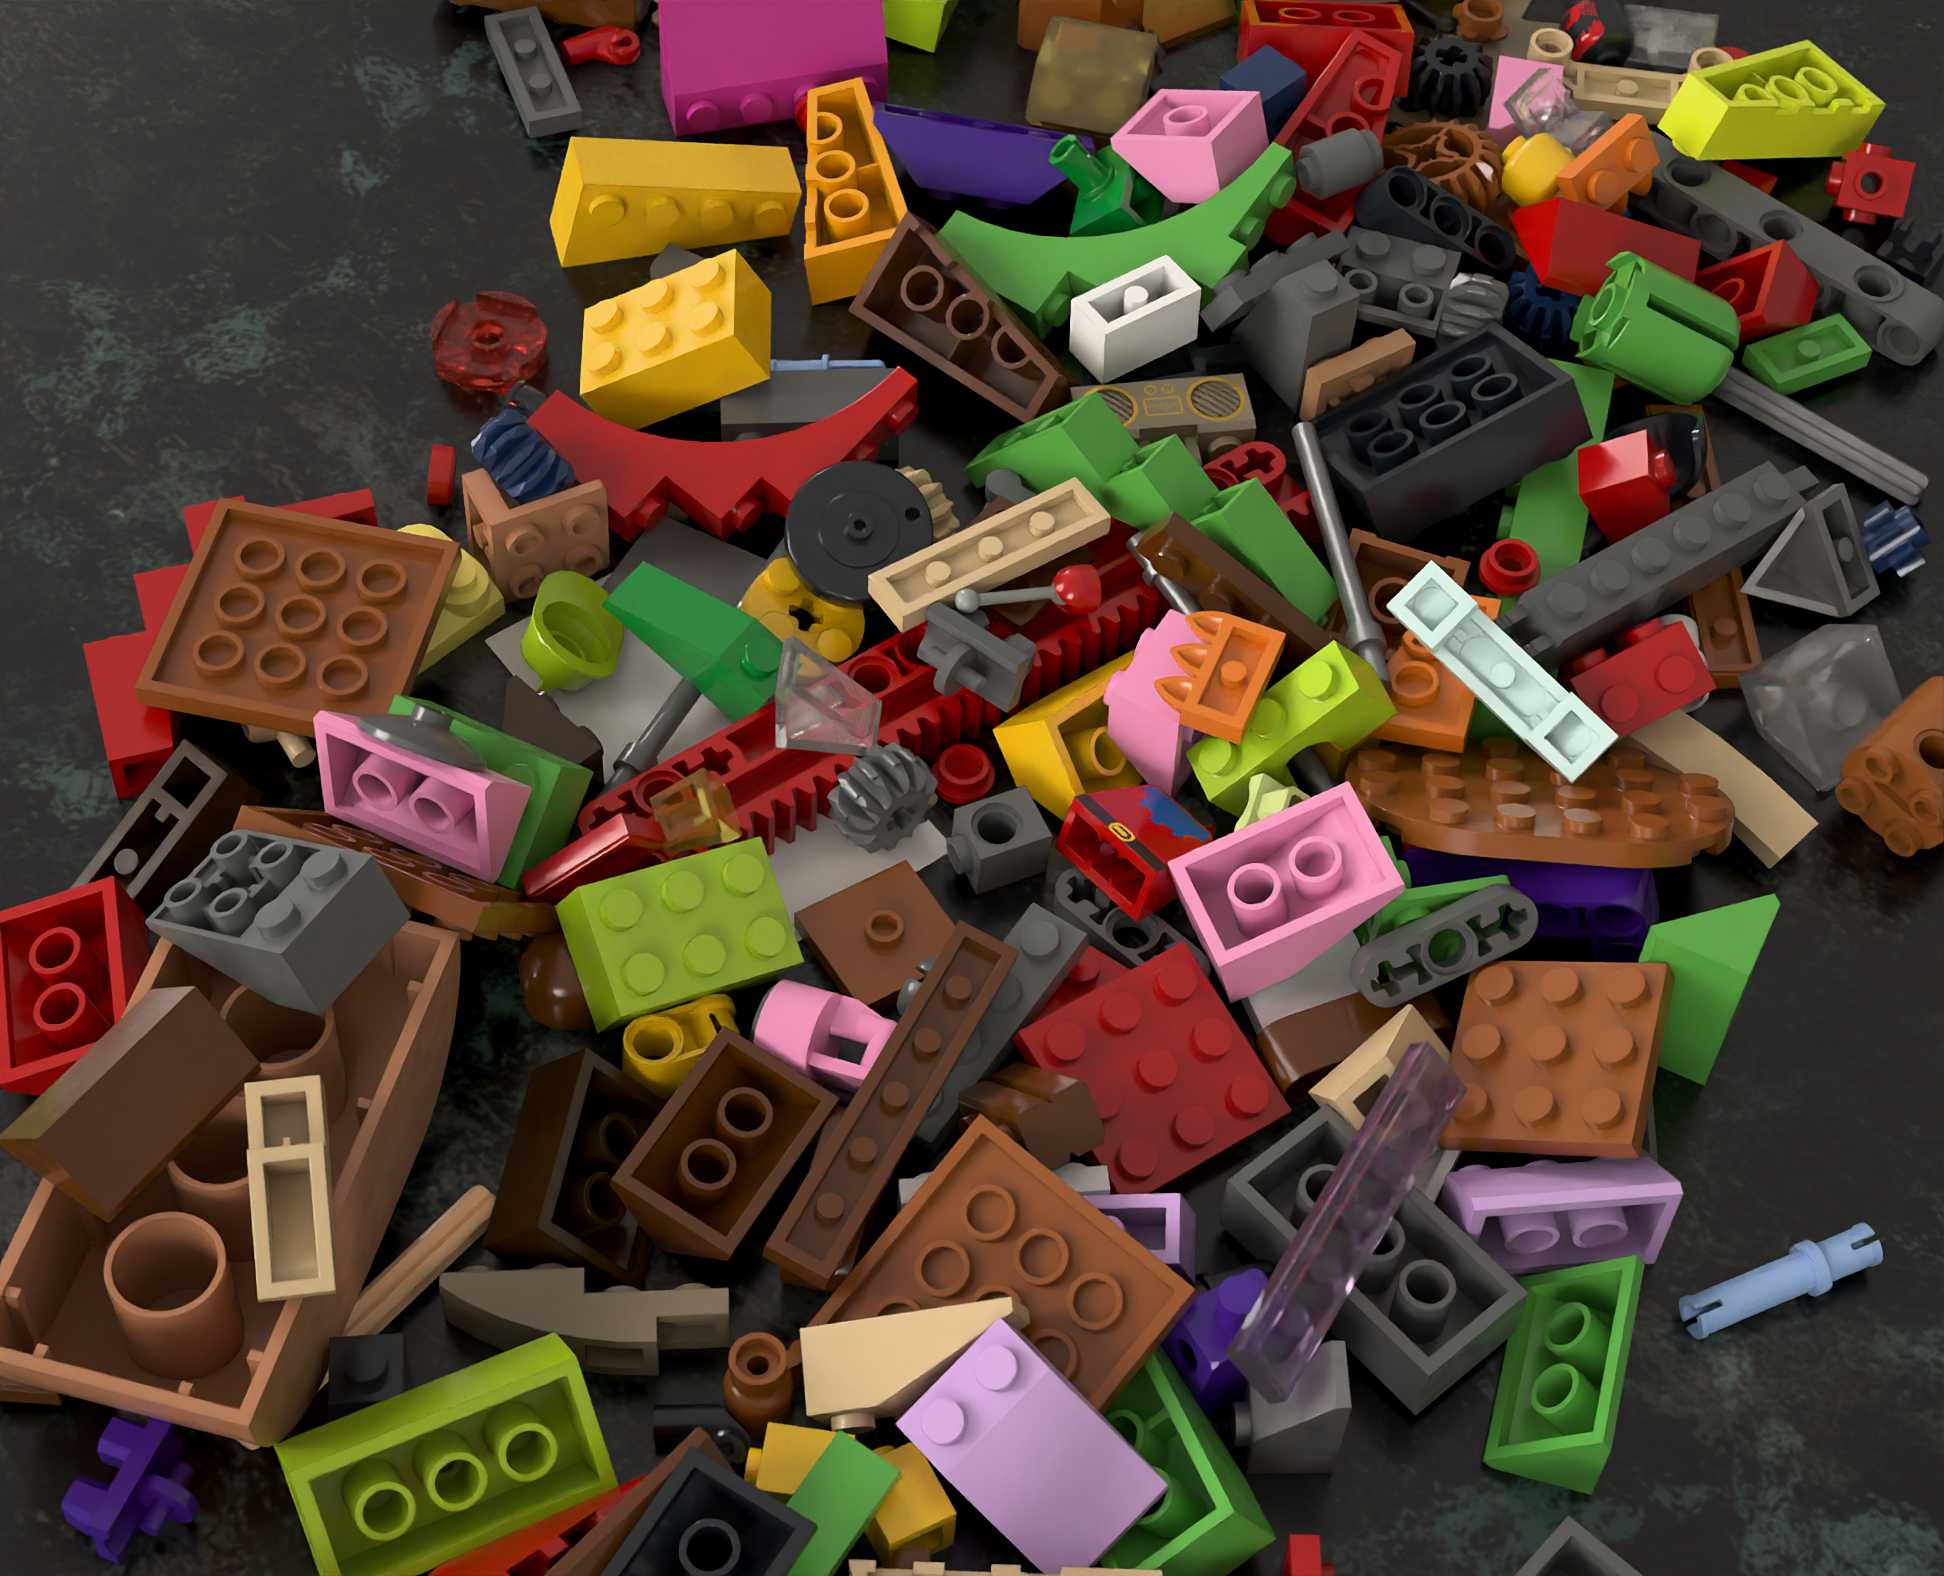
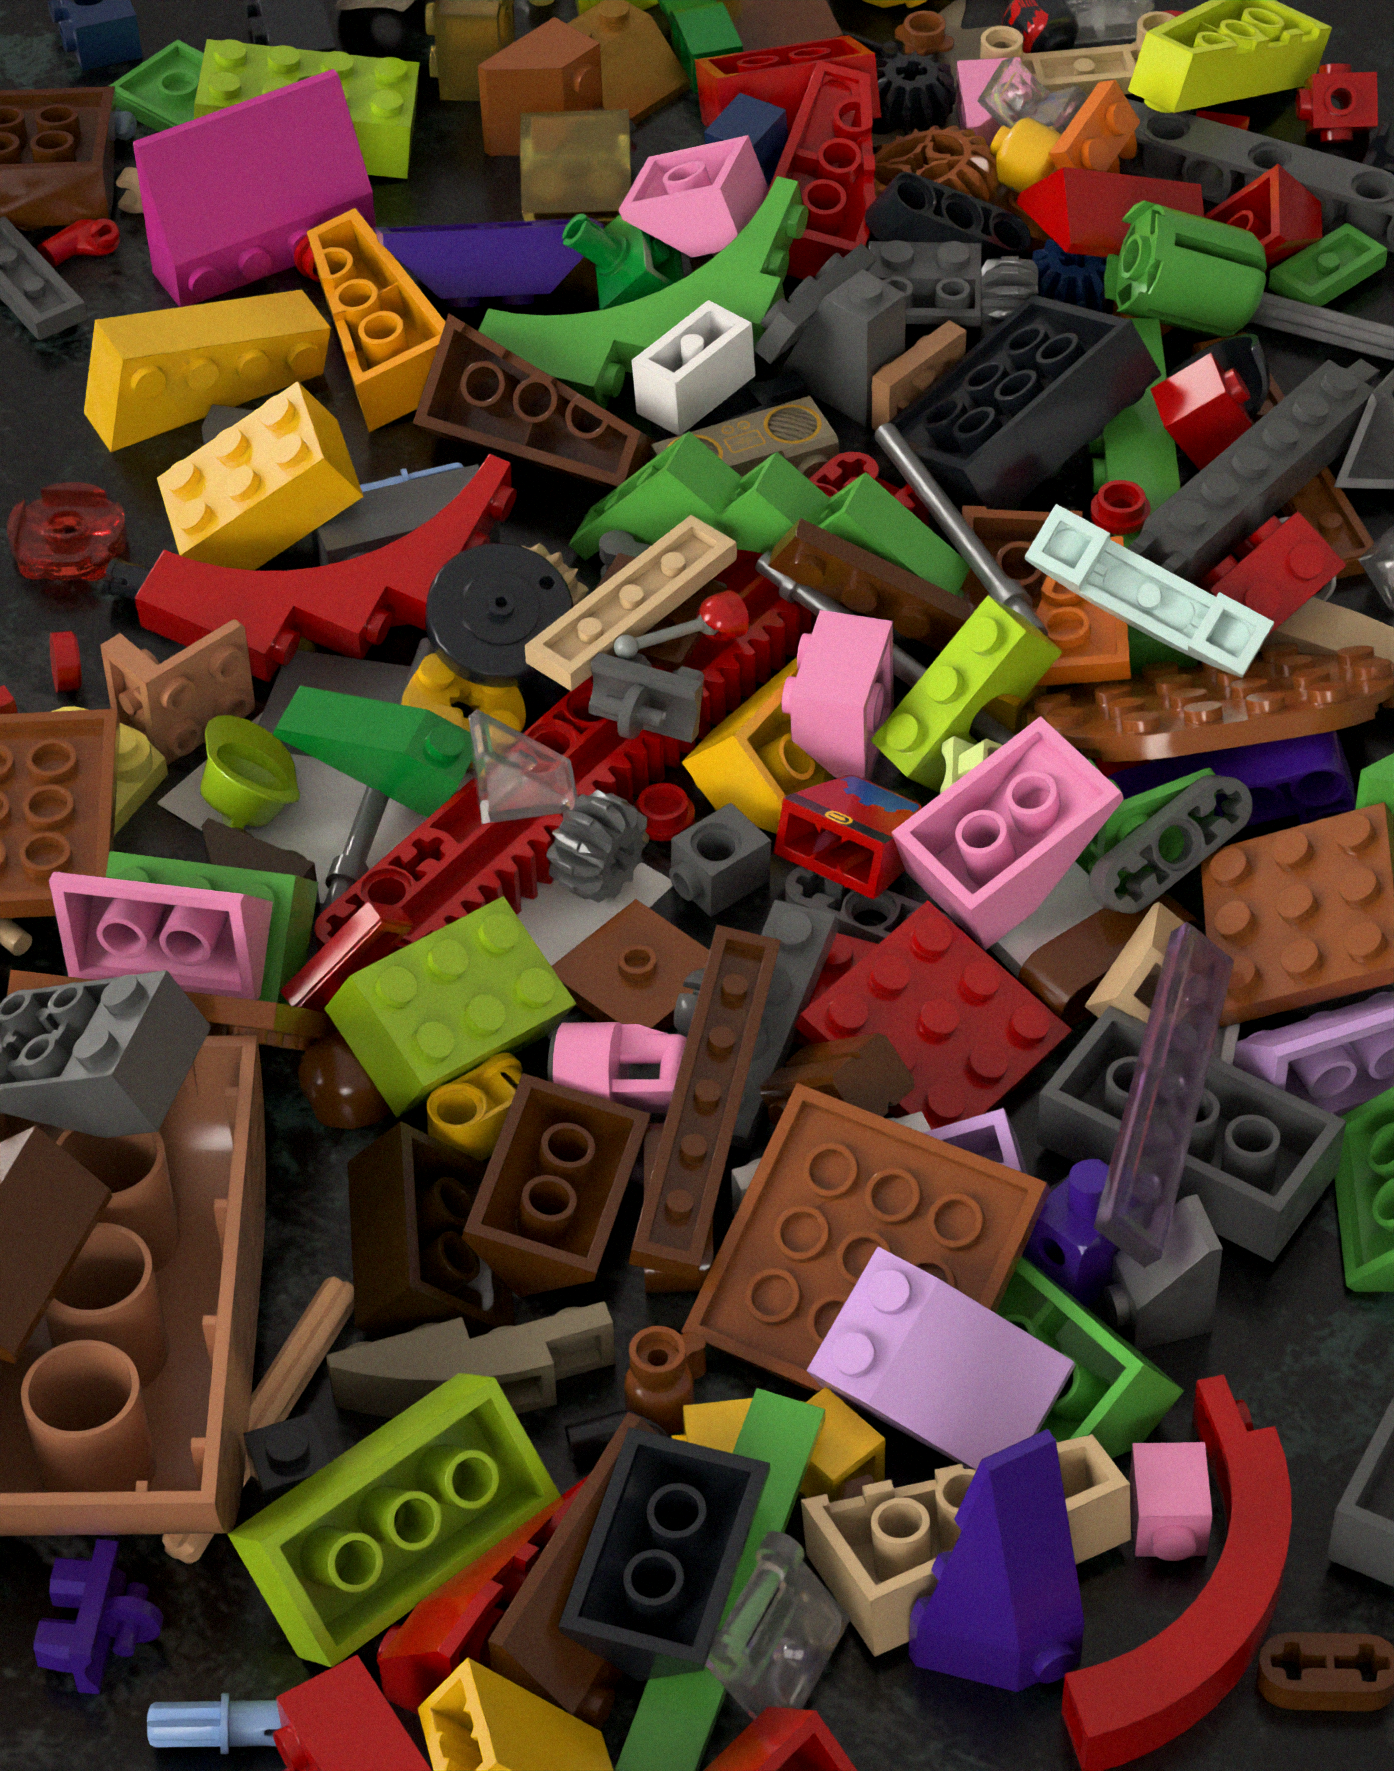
camera: 10 degrees left, 5 degrees down
tan slope [244,1075,337,1302] -> none
dark grey dish [356,703,487,772] -> none
dark blue gear [471,408,576,505] -> none
clear yellow slope [649,767,742,854] -> none
tan slope [800,1297,1030,1434] -> none
orange plate [1154,611,1286,745] -> none
dark grey brick [1295,128,1384,200] -> none

